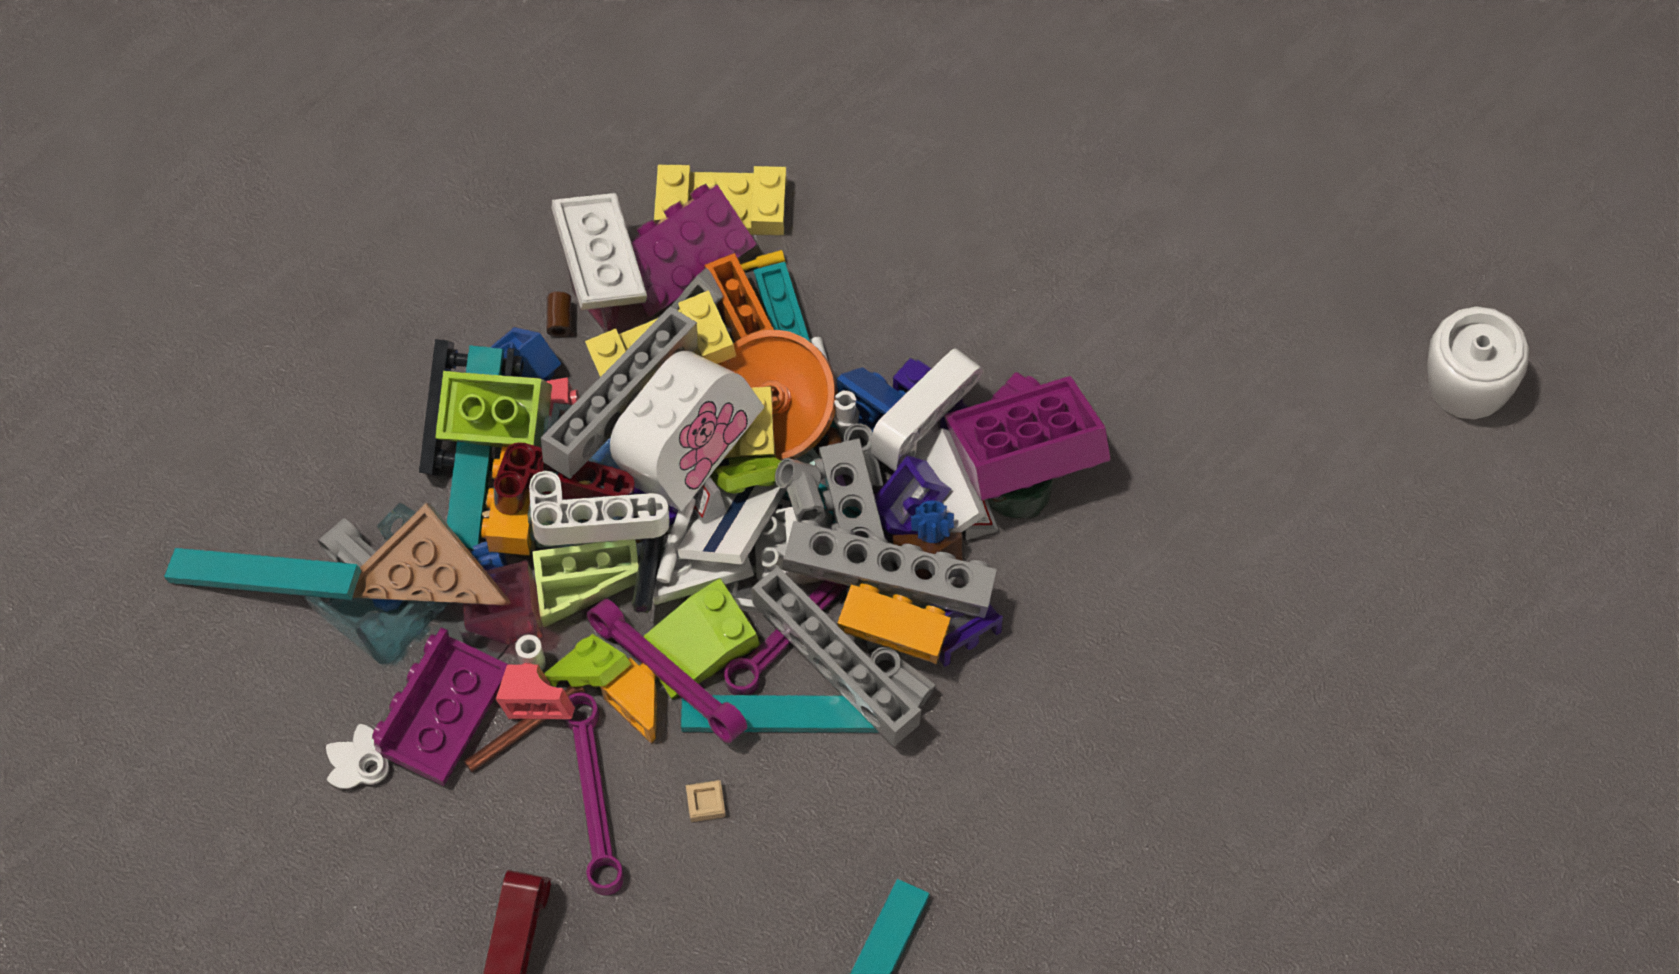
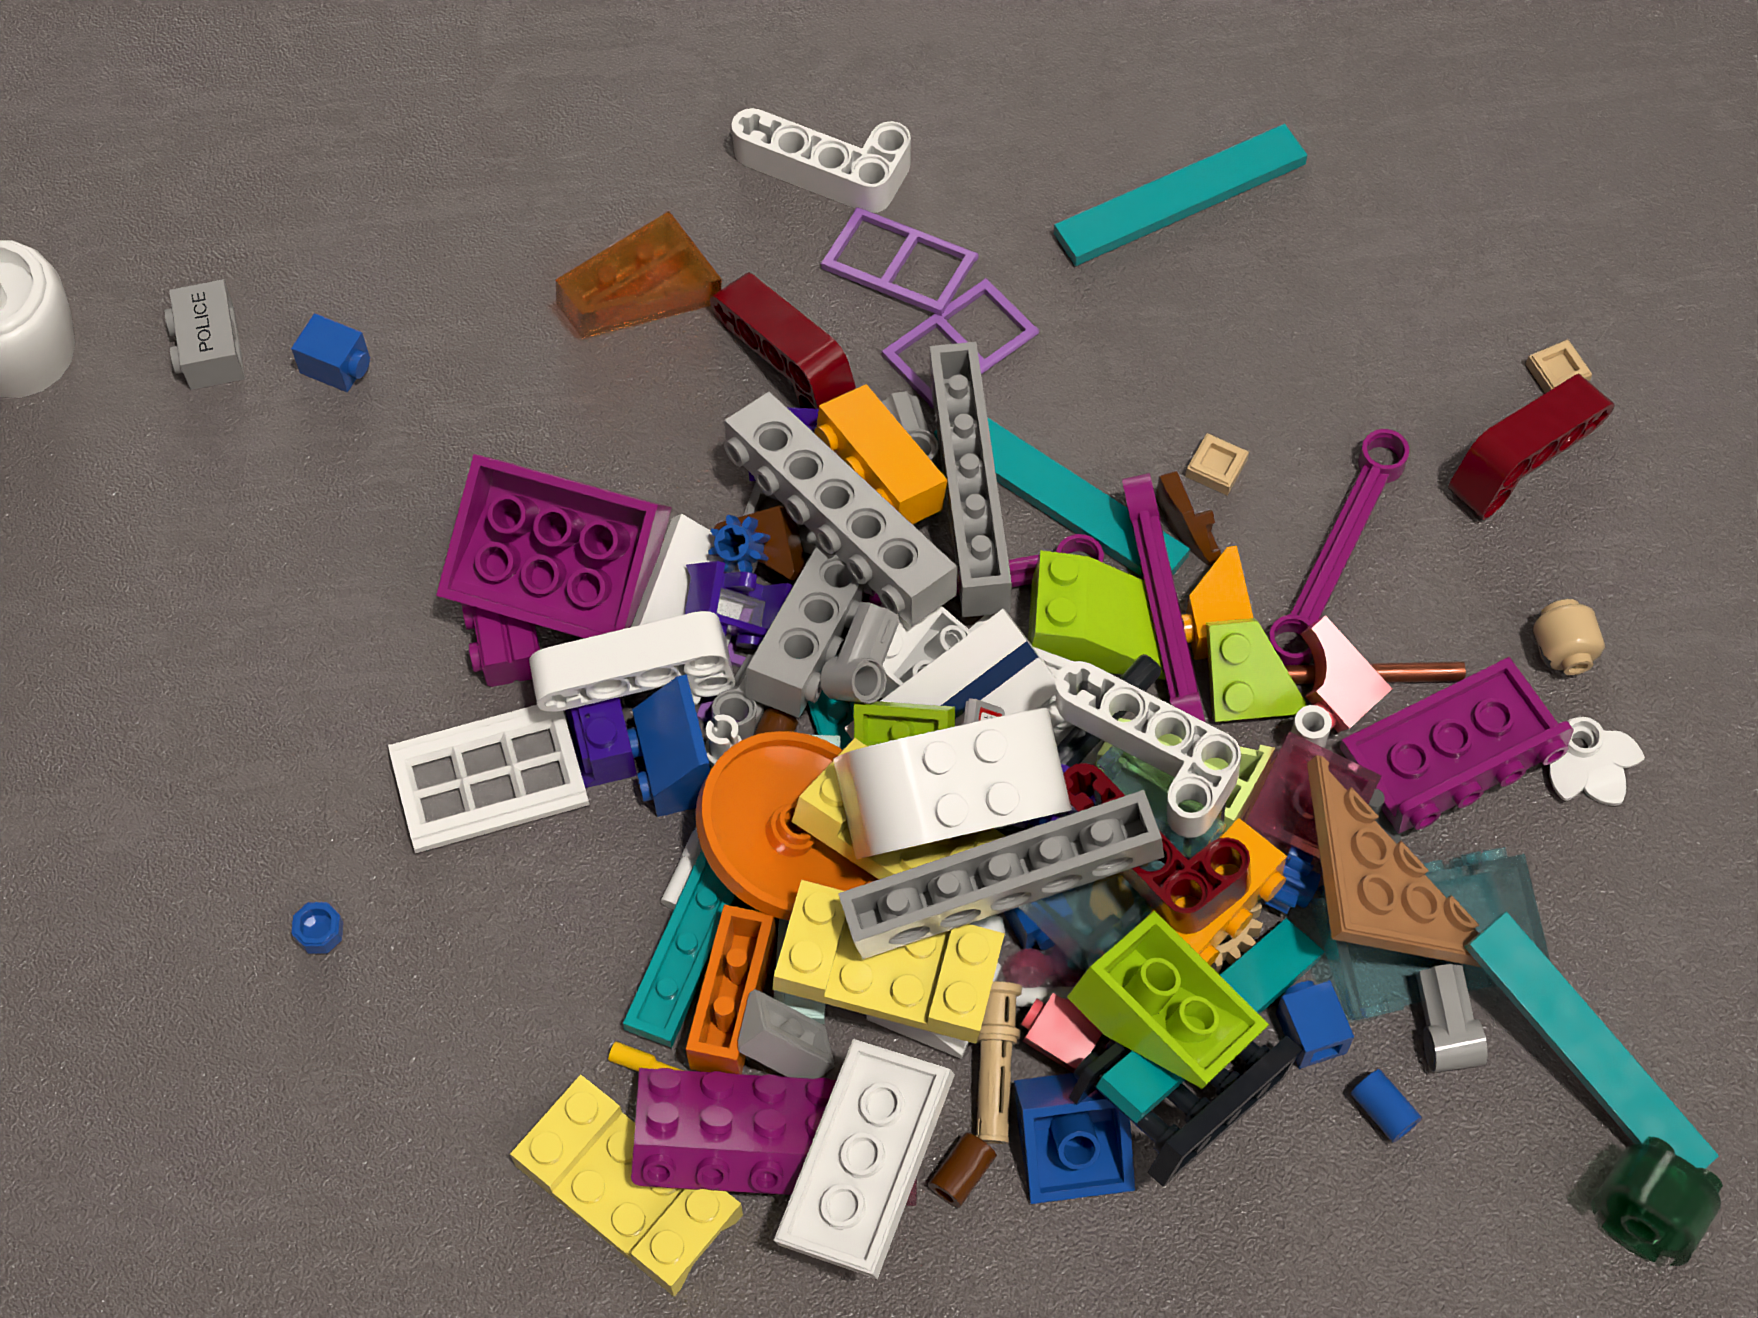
camera: 145 degrees left, 0 degrees up
none -> light grey brick [164,279,245,390]
none -> blue brick [291,313,370,393]
none -> blue tile [291,902,344,954]
none -> white piece [388,705,590,853]
none -> clear orange wedge [555,211,722,338]
none -> dark red beam [710,272,856,409]
none -> white beam [732,108,911,213]
none -> medium lavender window [821,207,979,316]
none -> medium lavender window [882,278,1039,408]
none -> tan pin [975,981,1022,1144]
none -> reddish brown slope [1156,471,1221,565]
none -> blue brick [1276,981,1354,1069]
none -> blue piece [1351,1069,1423,1143]
none -> tan head [1533,599,1605,675]
none -> clear green brick [1591,1137,1723,1266]

